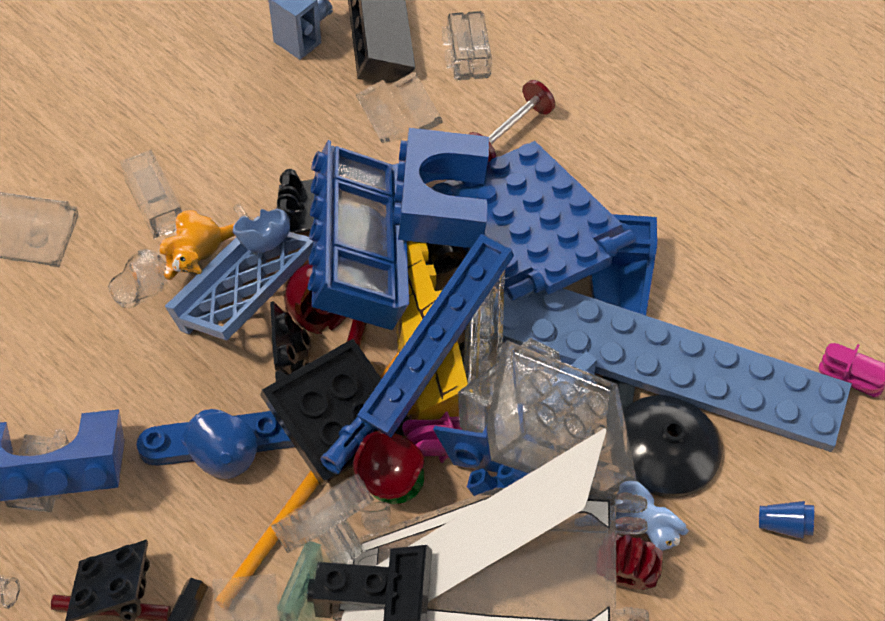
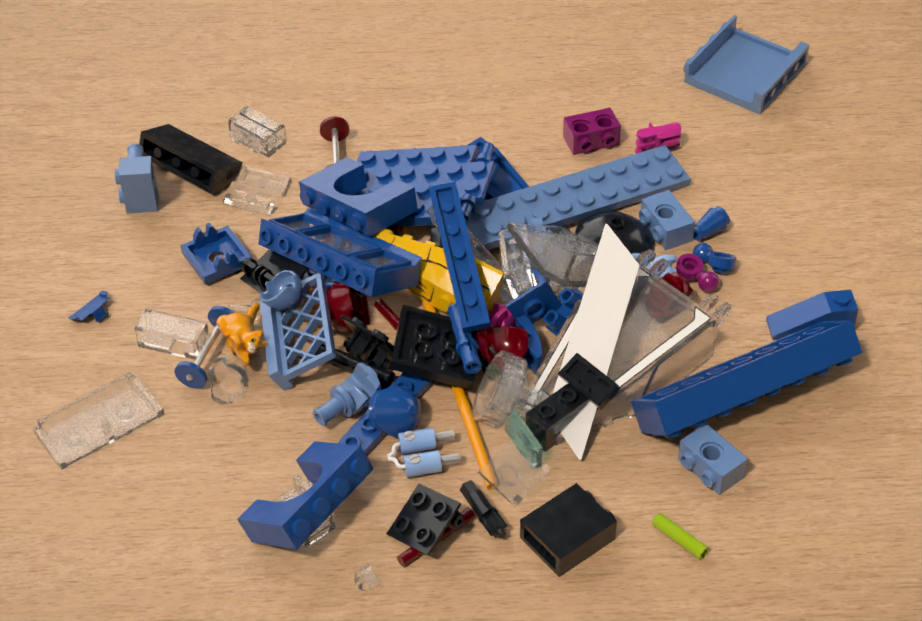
camera: 45 degrees left, 10 degrees down
none -> blue piece [68,291,110,322]
none -> blue axle [174,306,235,389]
none -> blue piece [180,223,252,285]
none -> medium blue piece [312,363,381,426]
none -> black pin [315,344,395,389]
none -> light blue piece [387,427,461,478]
none -> blue slope [516,314,542,377]
none -> magenta brick [563,107,621,155]
none -> medium blue brick [639,190,695,251]
none -> magenta plate [675,254,719,293]
none -> blue plate [692,243,737,273]

